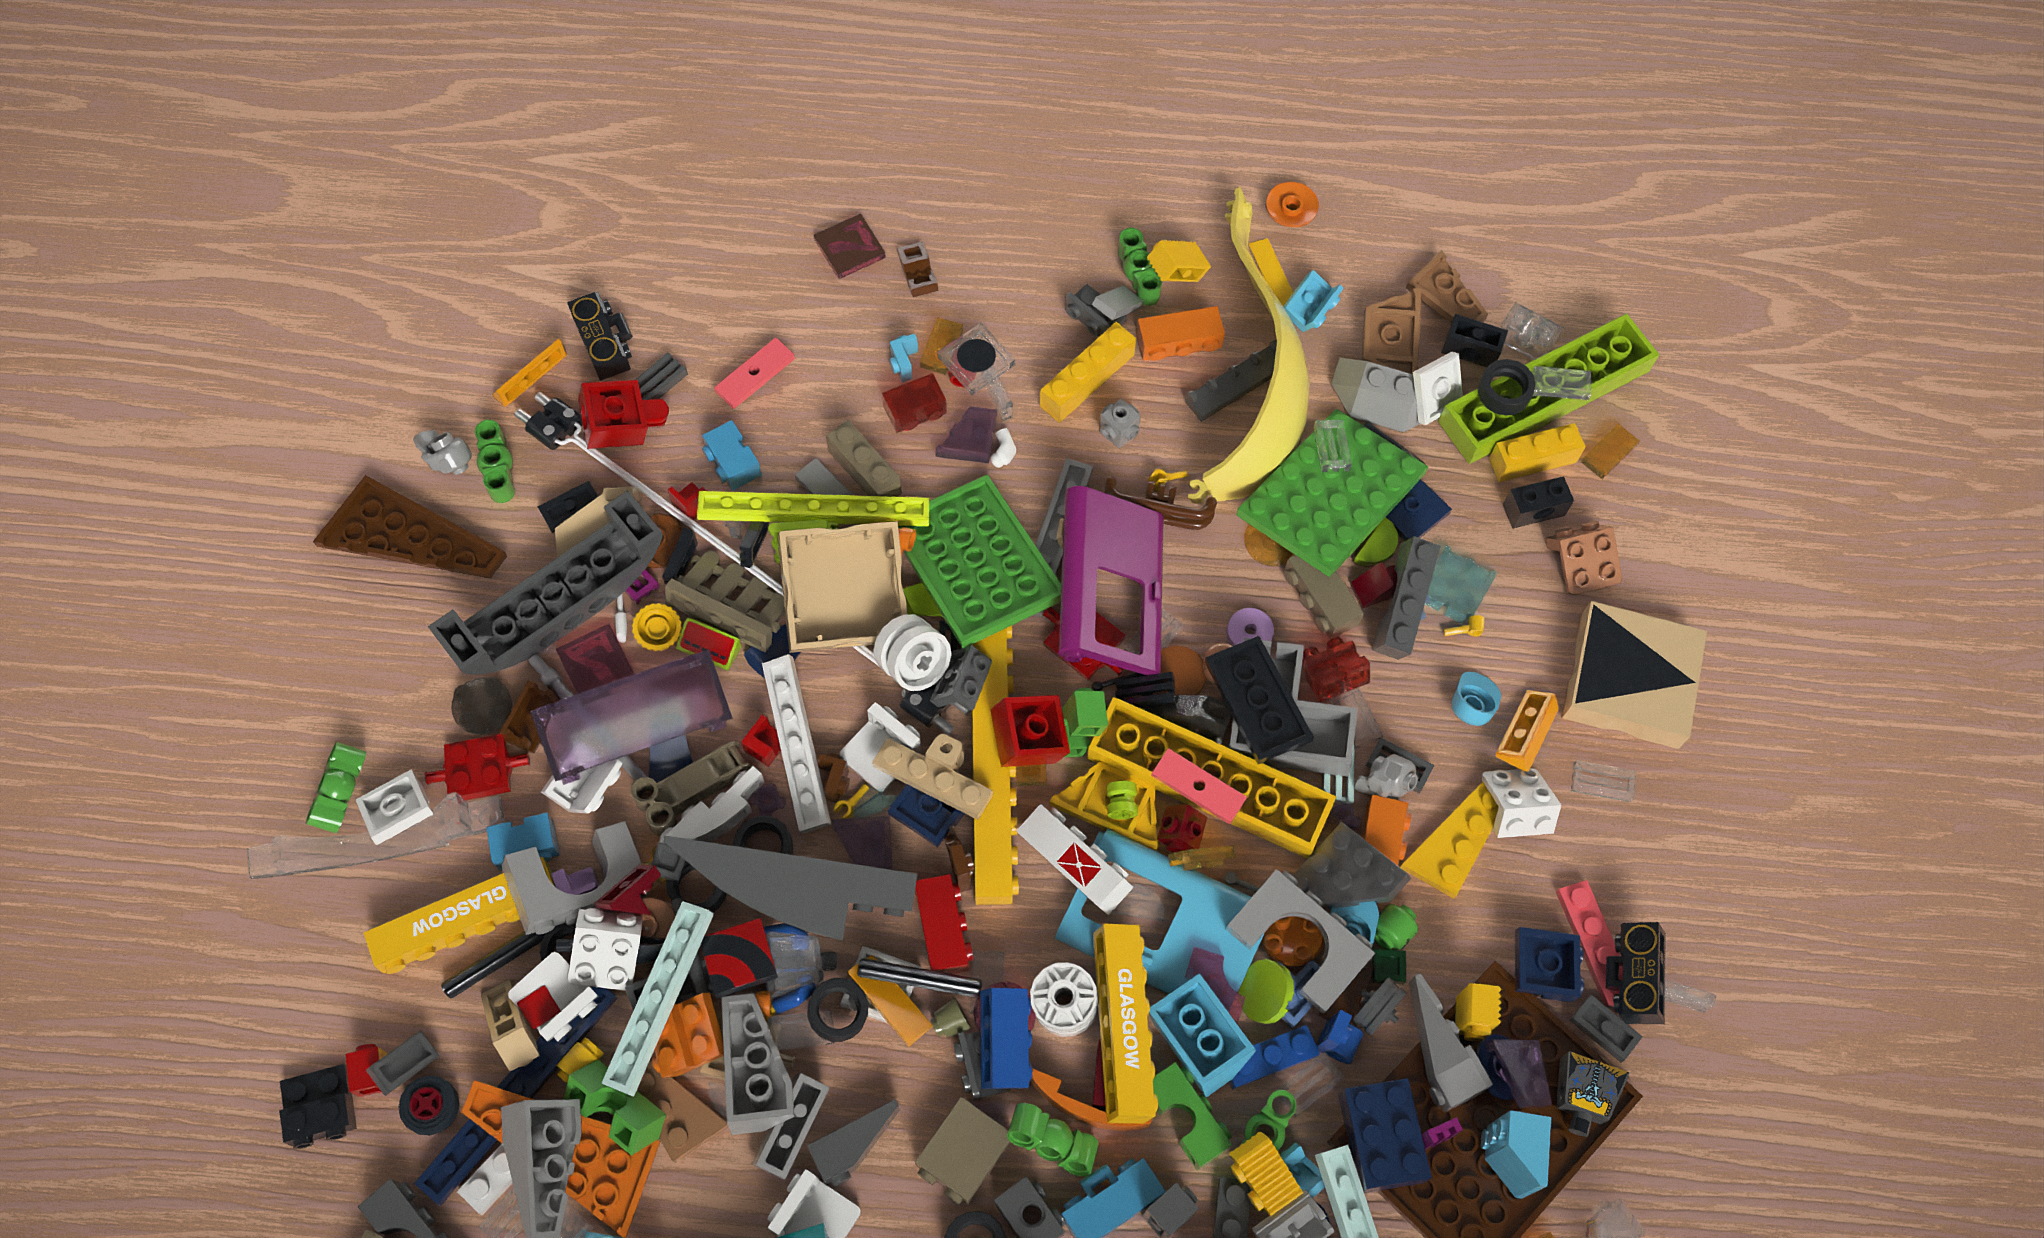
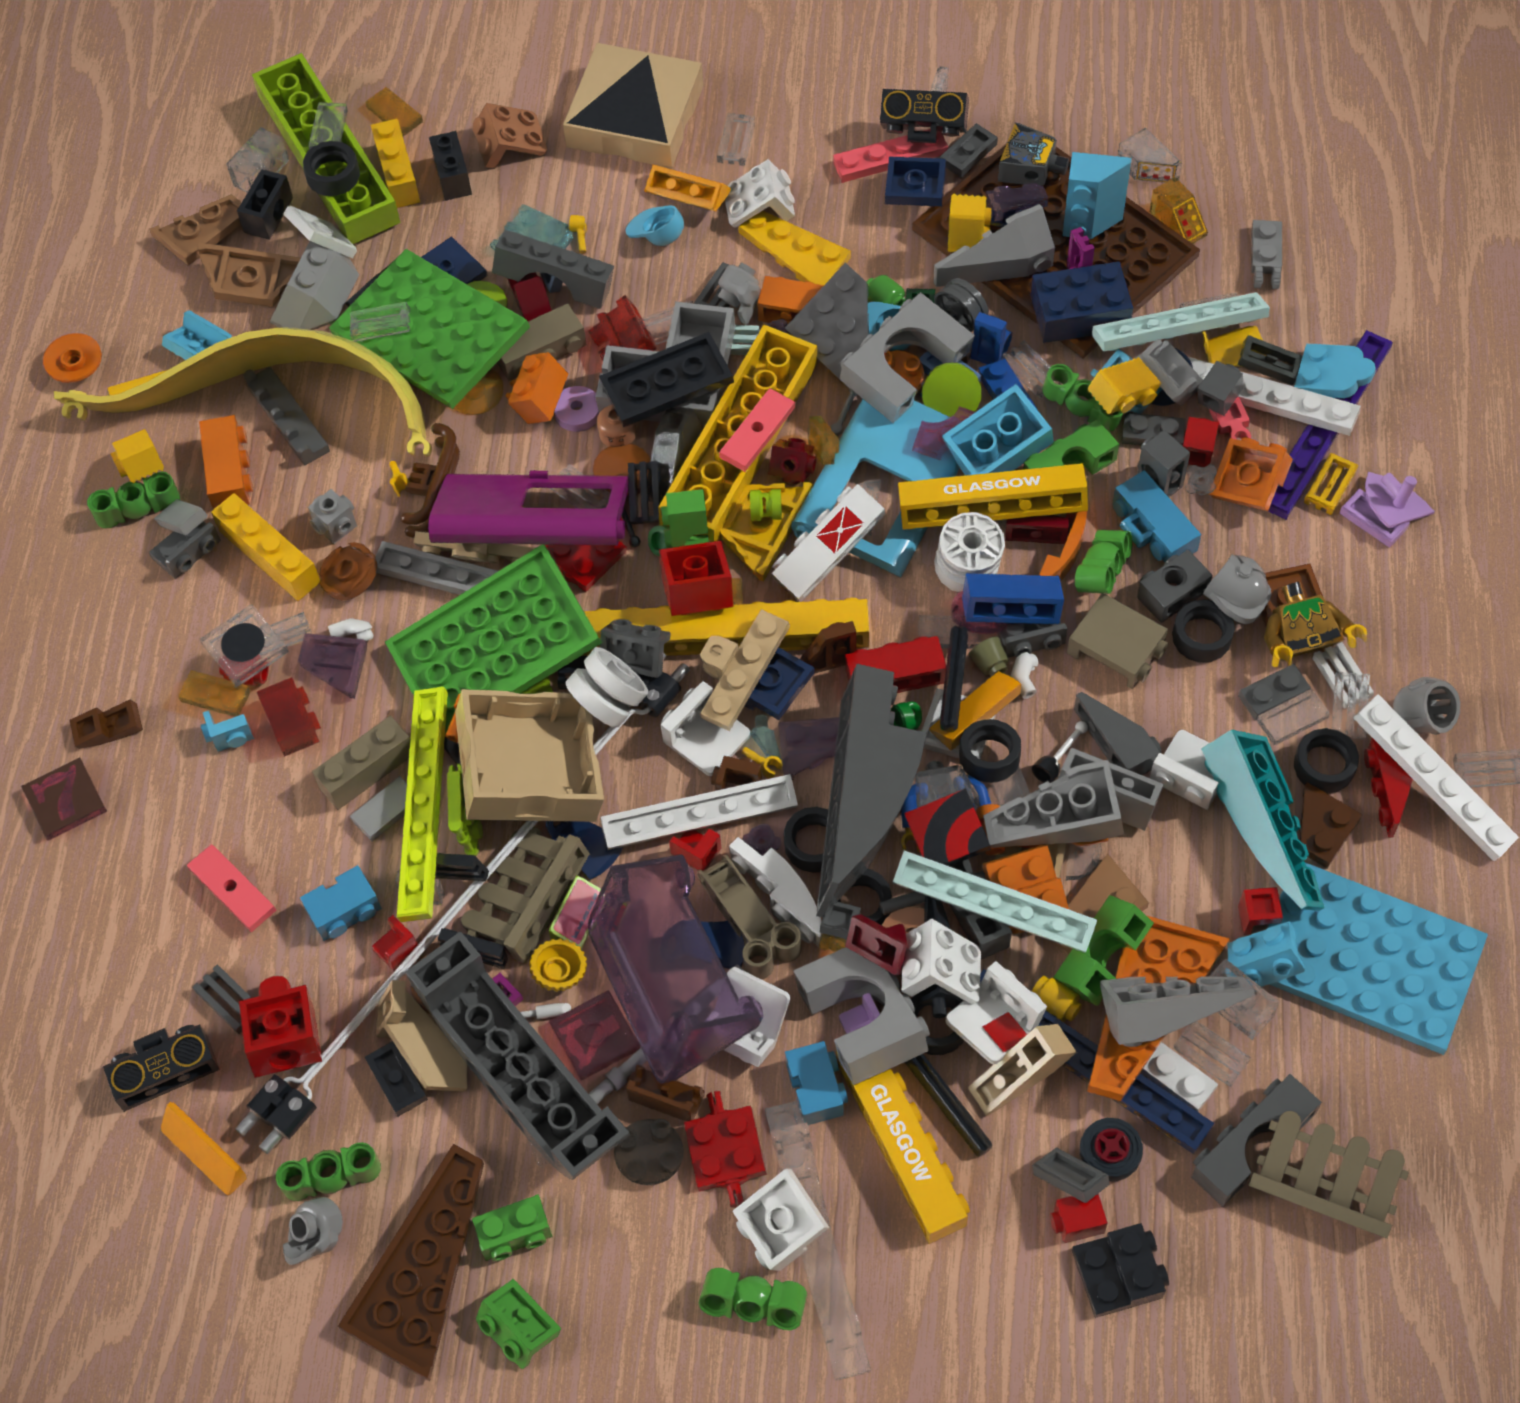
camera: 85 degrees left, 5 degrees down
none -> dark orange tile [319,542,378,601]
none -> bright green bracket [472,1194,553,1261]
none -> bright green bracket [476,1279,561,1369]
none -> orange brick [505,352,568,424]
none -> green tile [890,701,922,730]
none -> white arm [1011,652,1038,699]
none -> black hinge [1032,721,1088,783]

